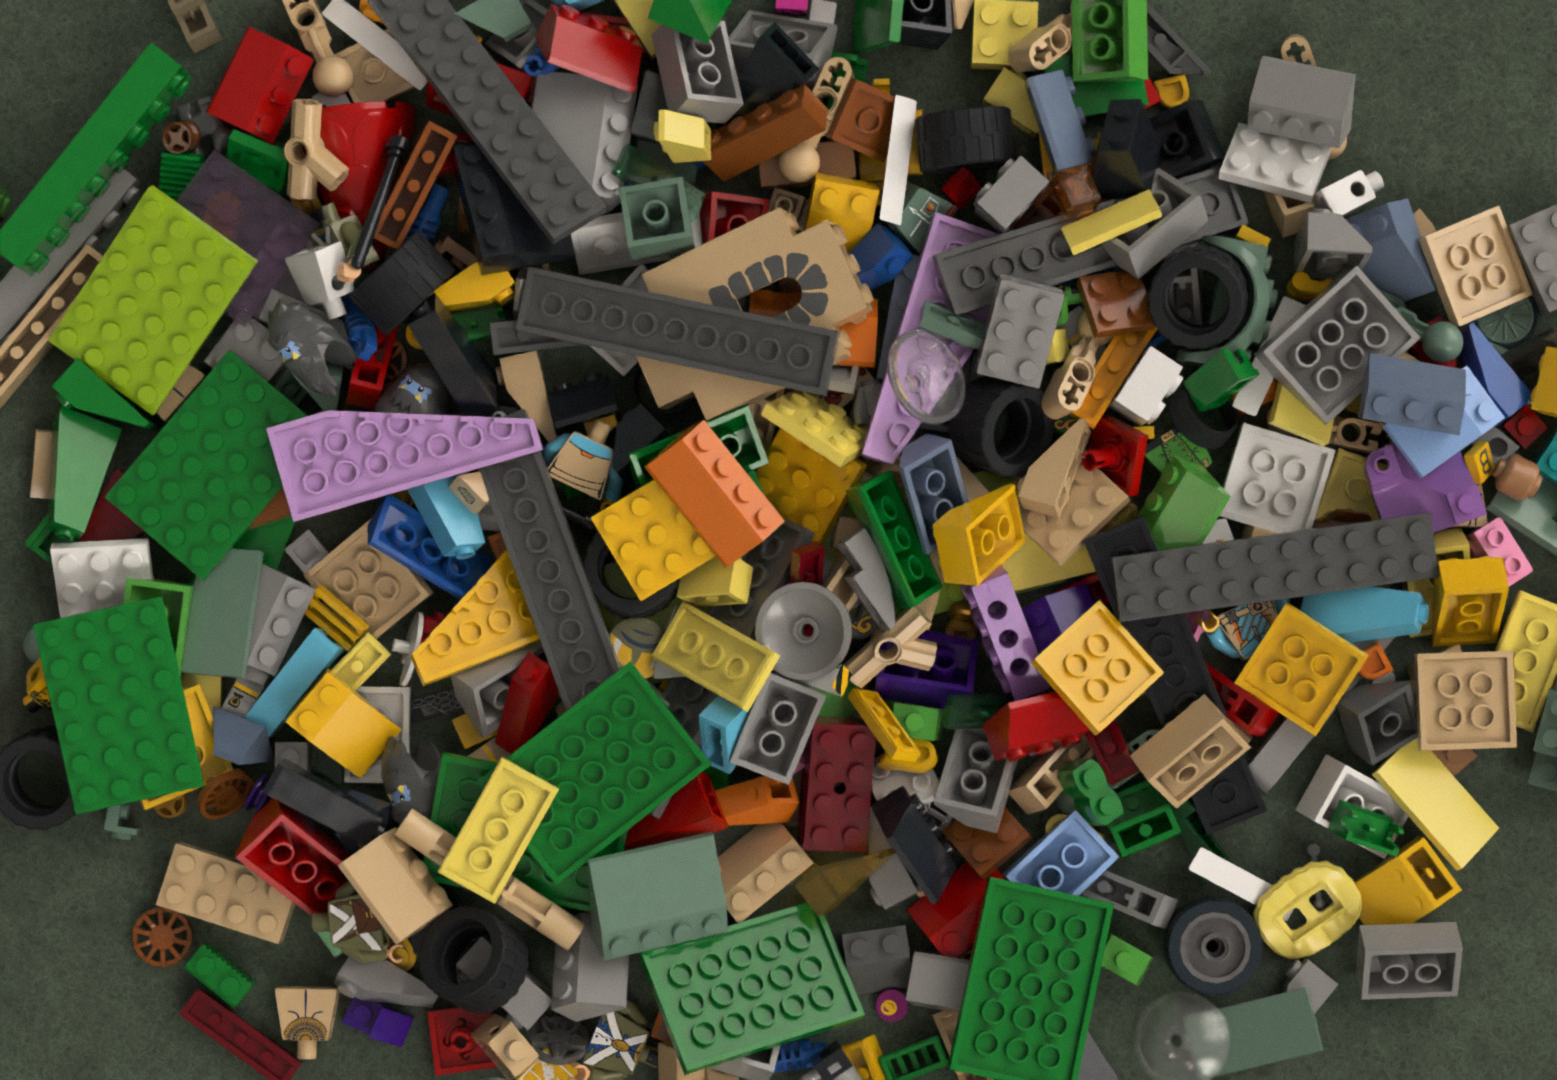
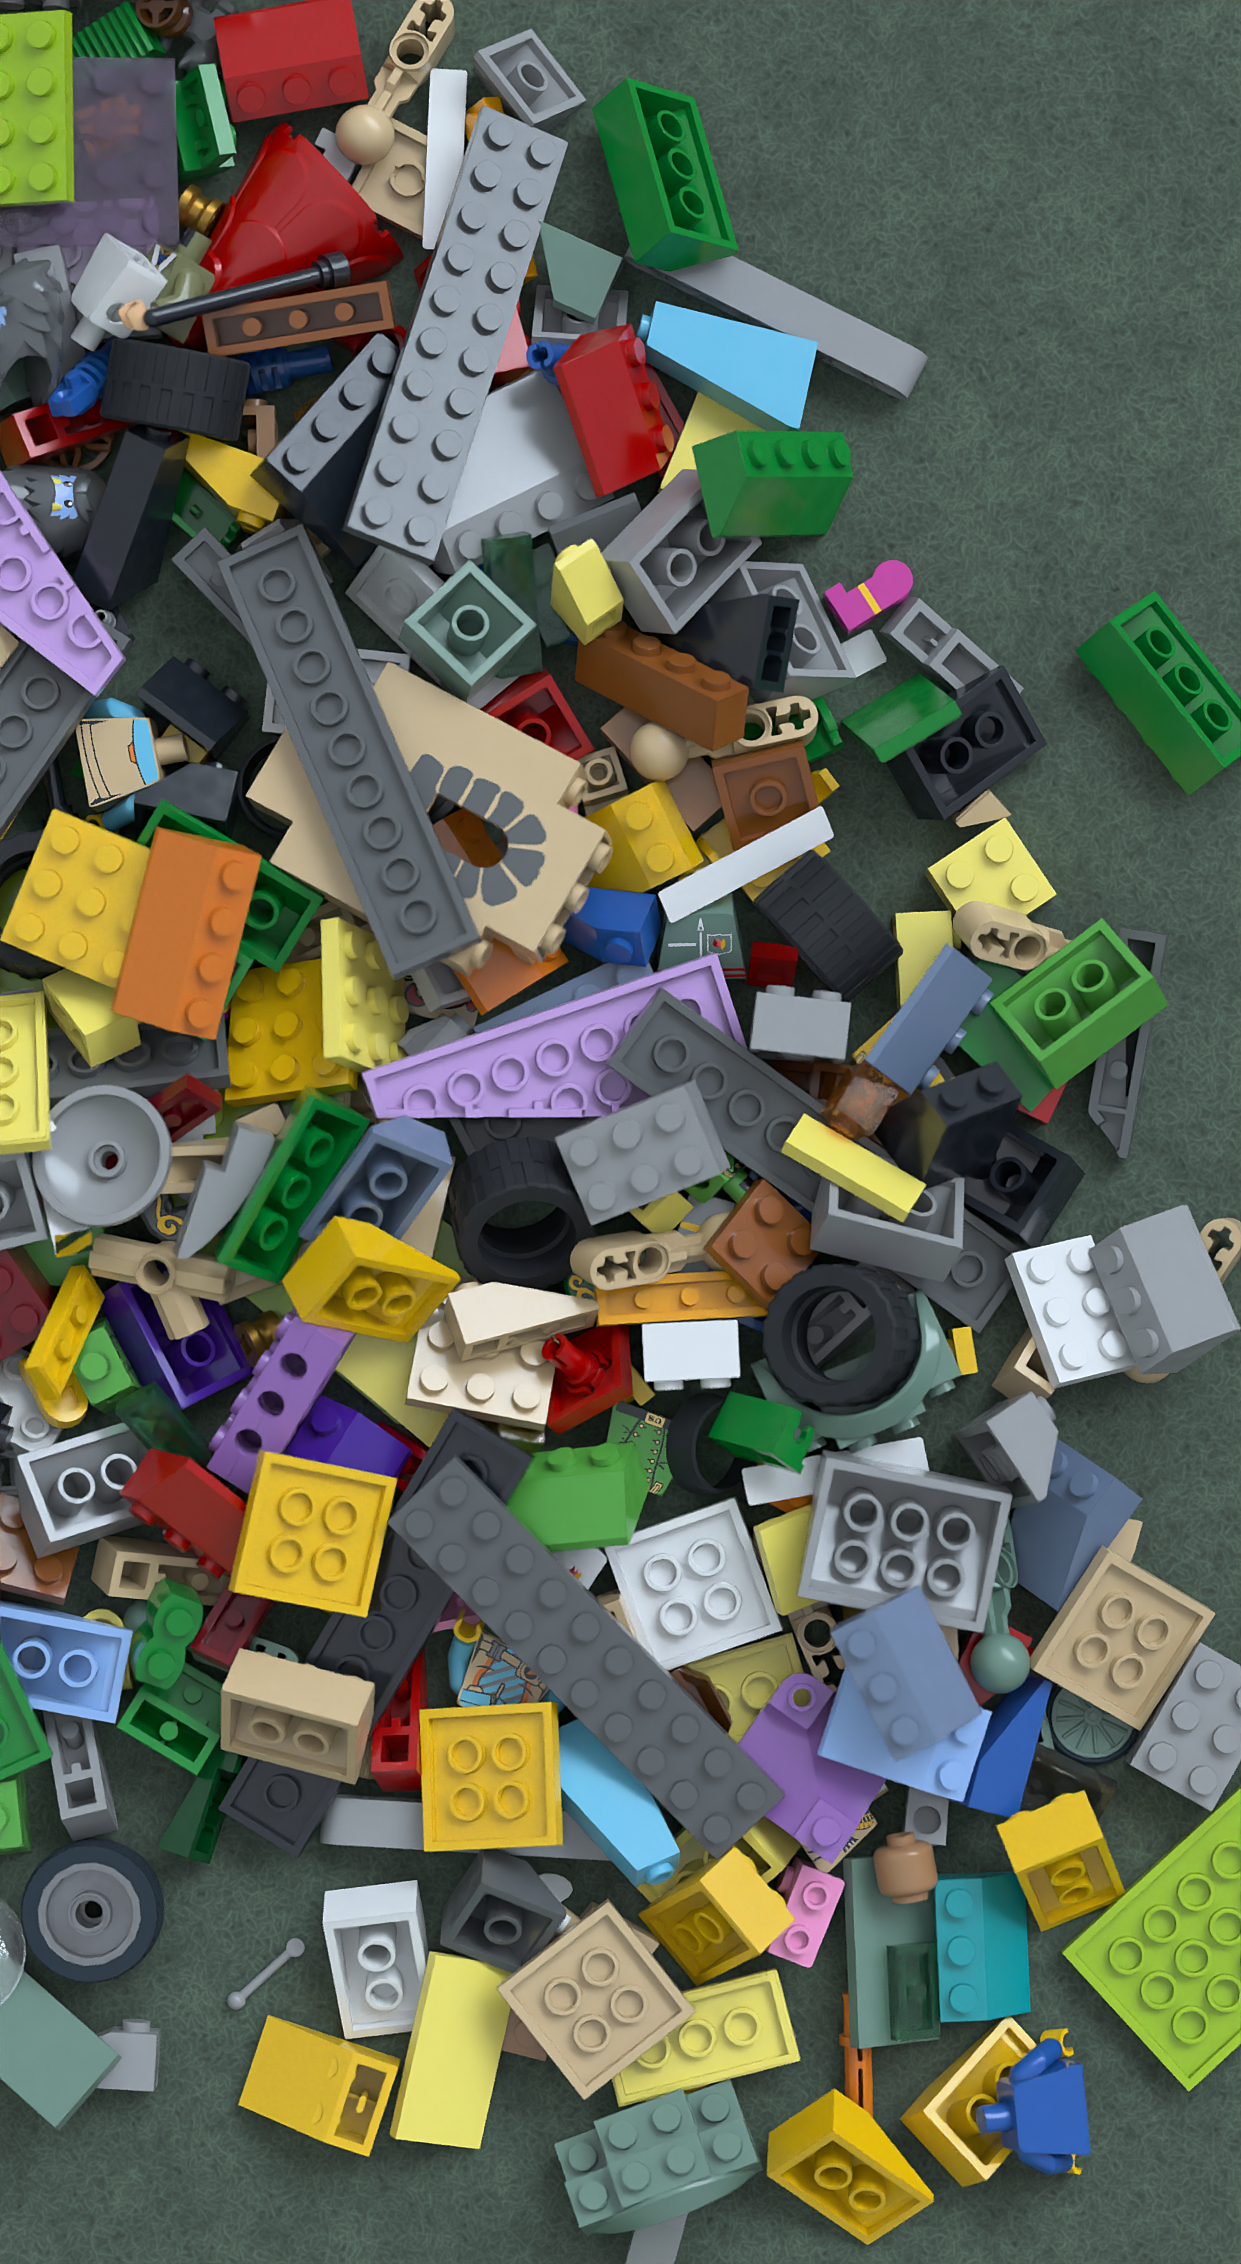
camera: 50 degrees right, 0 degrees up
tan piece [284,99,349,200] -> none
tan slope [495,350,557,442] -> none
clear dish [887,329,965,424] -> none
sand green plate [919,300,985,350] -> none
yellow tile [1153,74,1189,109] -> none
white sticker [1189,847,1295,921] -> none
light yellow piece [1253,860,1362,959] -> none
yellow plate [1285,272,1333,302] -> none
white torso [1312,170,1384,217] -> none
green hinge [1328,800,1404,857] -> none
light grey brick [1355,922,1463,1000] -> none
orange tile [1358,642,1394,680] -> none
yellow tile [1464,441,1494,484] -> none
red plate [1501,404,1548,450] -> none

